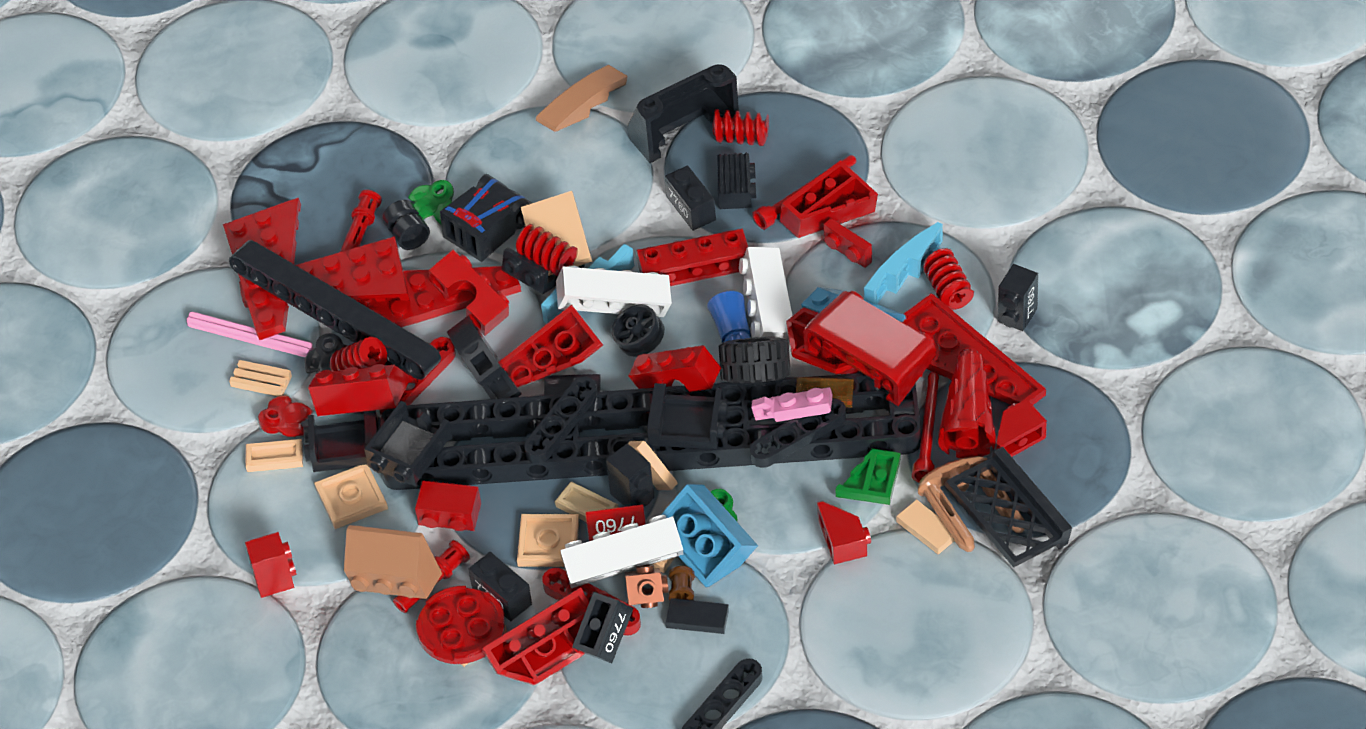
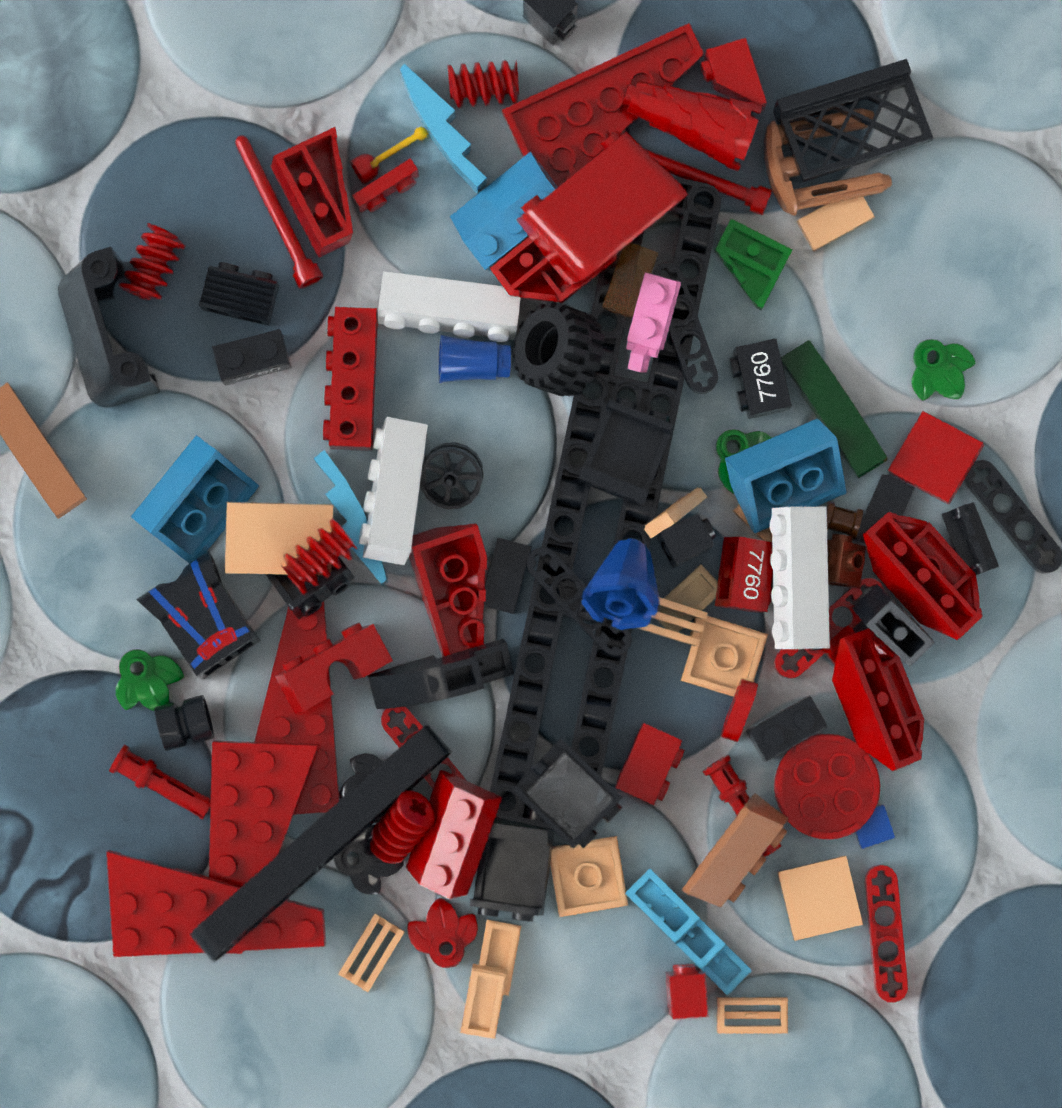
camera: 85 degrees left, 35 degrees up
bright pink axle [187,312,313,358] -> none
red arch [628,345,721,392] -> none
red slope [817,501,871,565] -> none
none -> dark azure slope [131,435,259,563]
none -> hinge [350,127,428,185]
none -> light nougat tile [460,963,508,1039]
none -> blue cone [581,539,660,630]
none -> medium azure slope [625,868,752,996]
none -> light nougat tile [637,597,708,646]
none -> light nougat tile [717,997,788,1034]
none -> red beam [720,678,758,742]
none -> black brick [729,338,792,419]
none -> light nougat tile [777,856,863,941]
none -> dark green slope [781,340,888,478]
none -> blue tile [855,804,895,849]
none -> red wedge [863,512,983,640]
none -> red beam [864,865,908,1003]
none -> red tile [888,411,984,505]
none -> green plate [911,339,976,401]
none -> black hinge [941,502,999,575]

